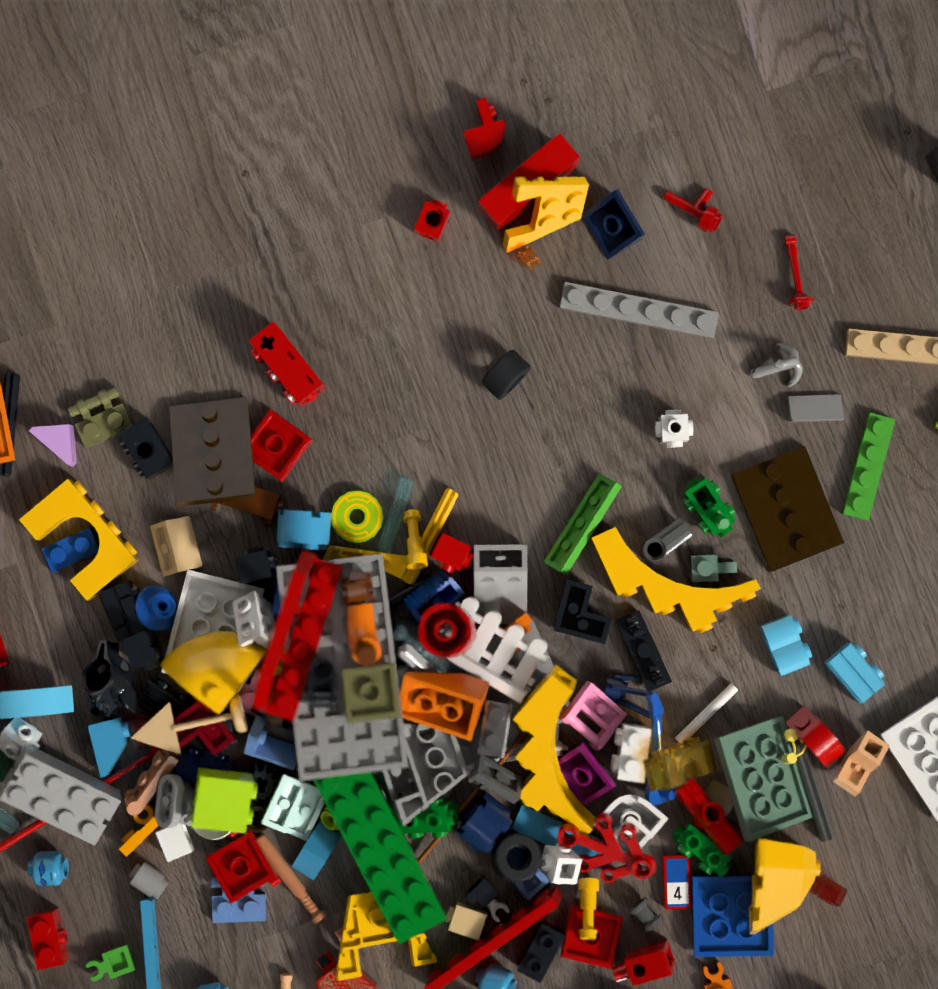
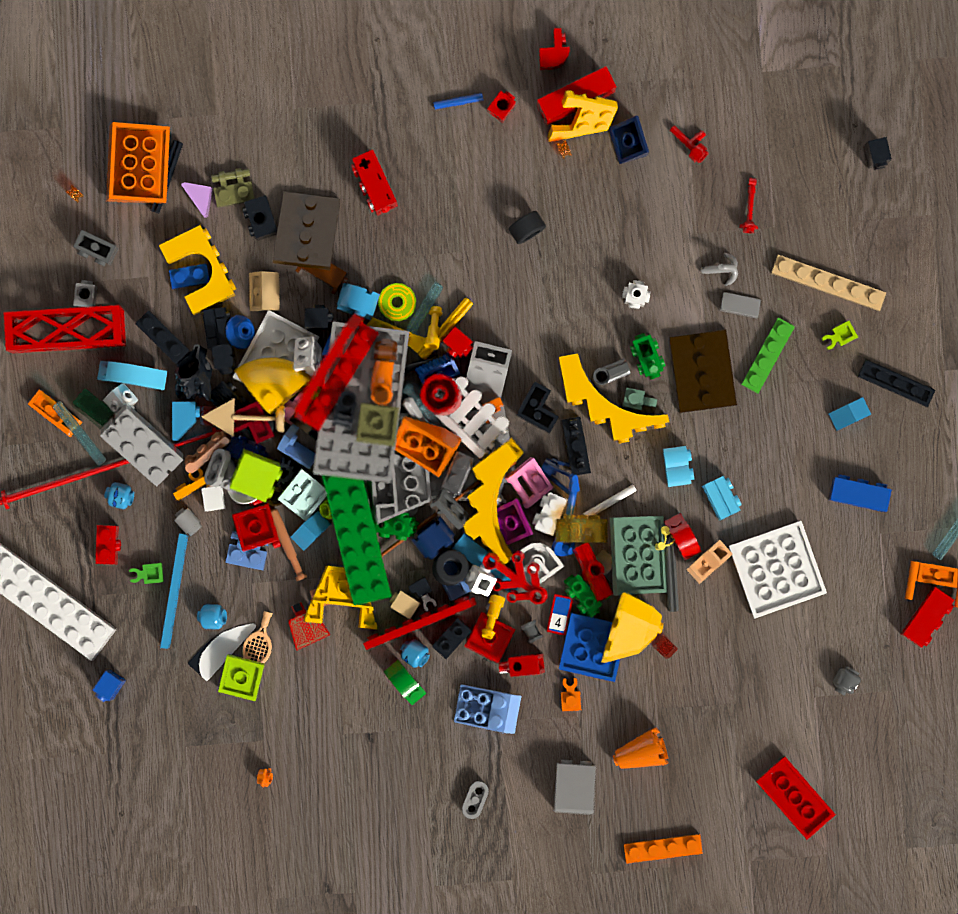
camera: 10 degrees right, 0 degrees up
red plate [251,409,313,482] -> none
bright green plate [544,473,622,576] -> none
light grey plate [560,282,719,339] -> none
none -> black brick [135,310,191,365]
none -> blue piece [434,93,484,109]

